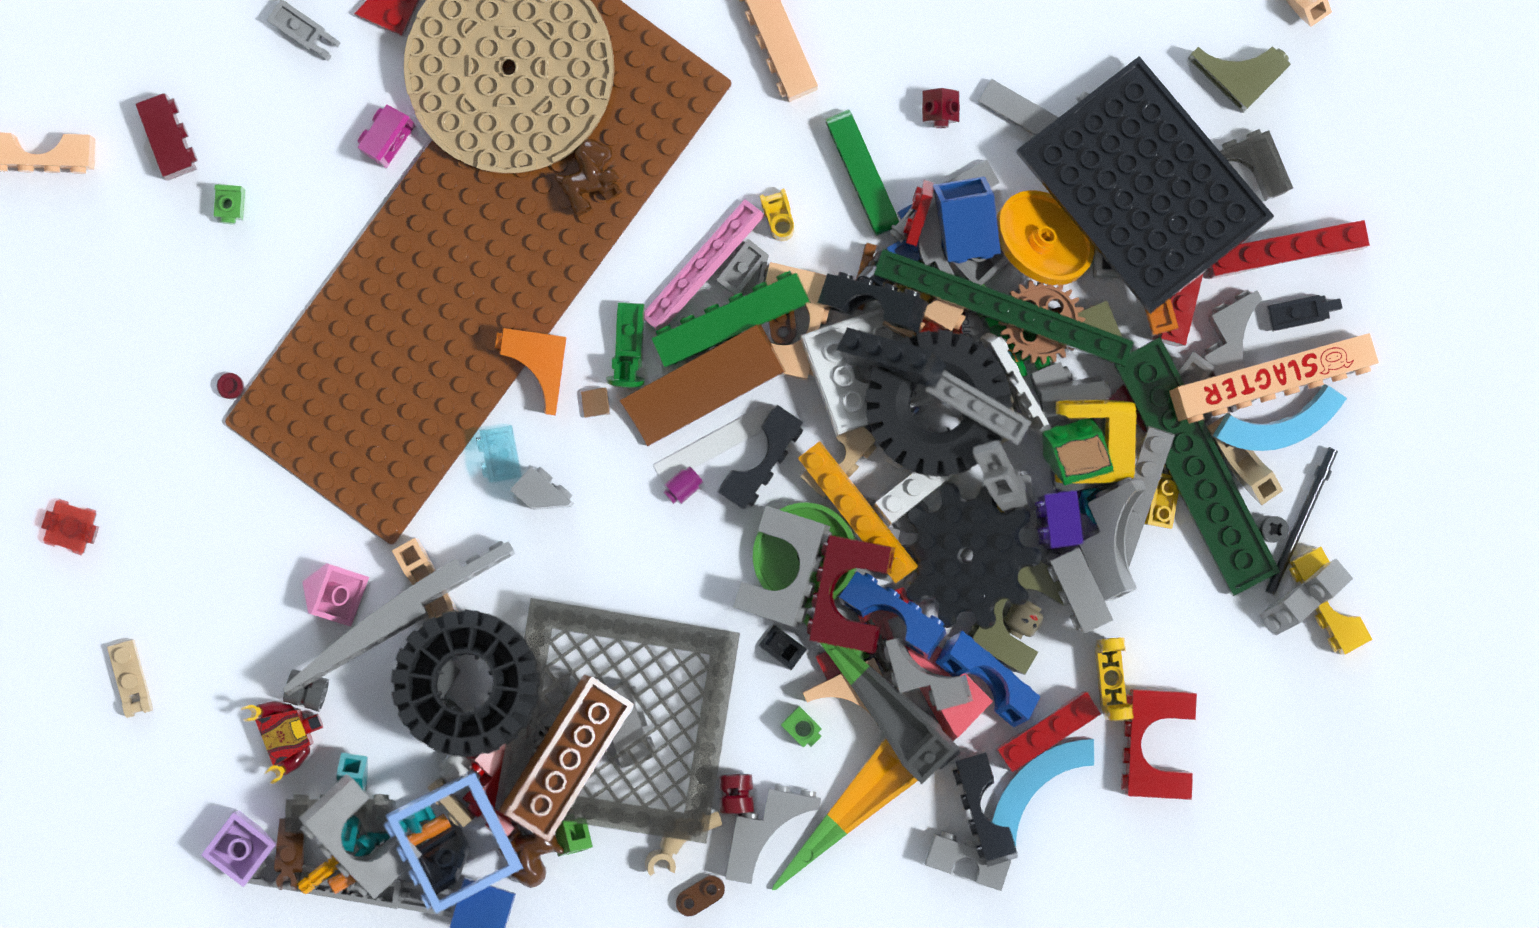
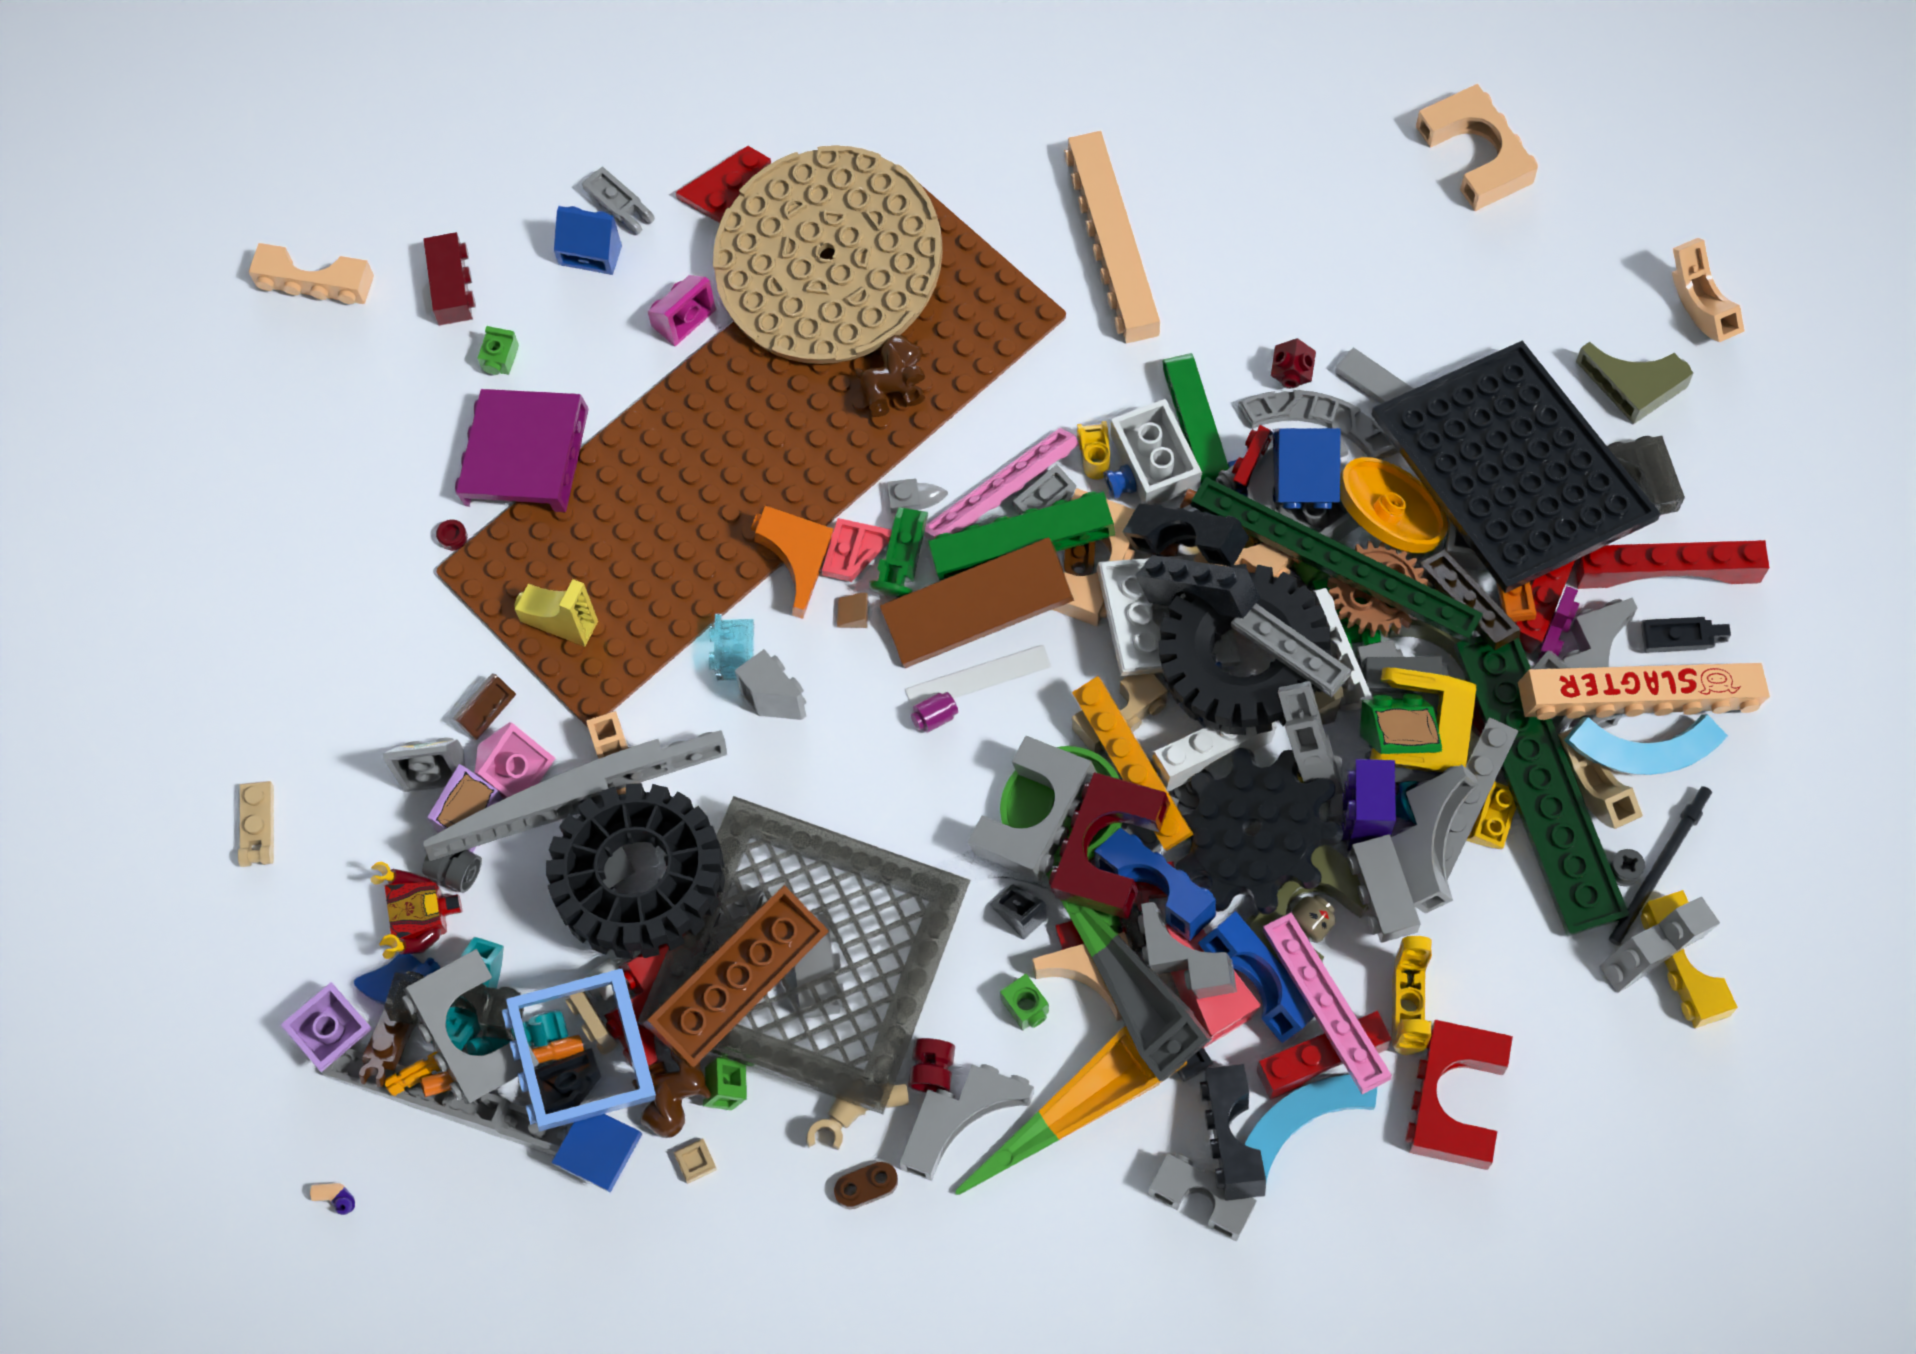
camera: 15 degrees right, 20 degrees down
clear red piece [41,499,100,556] -> none
black arch [716,404,803,510] -> none
none -> blue arm [354,954,441,1008]
none -> light grey slope [383,737,465,792]
none -> slope [427,764,503,852]
none -> reddish brown plate [452,673,516,740]
none -> magenta panel [455,389,589,512]
none -> light yellow arch [515,579,598,647]
none -> blue slope [554,206,622,275]
none -> tan tile [673,1138,717,1184]
none -> coral wing [822,518,892,582]
none -> light grey plate [887,478,948,513]
none -> blue wheel [1104,464,1137,500]
none -> white brick [1110,399,1202,505]
none -> light grey tile [1238,390,1399,460]
none -> bright pink plate [1263,912,1392,1094]
none -> dark brown plate [1420,549,1521,651]
none -> magenta plate [1536,586,1580,663]

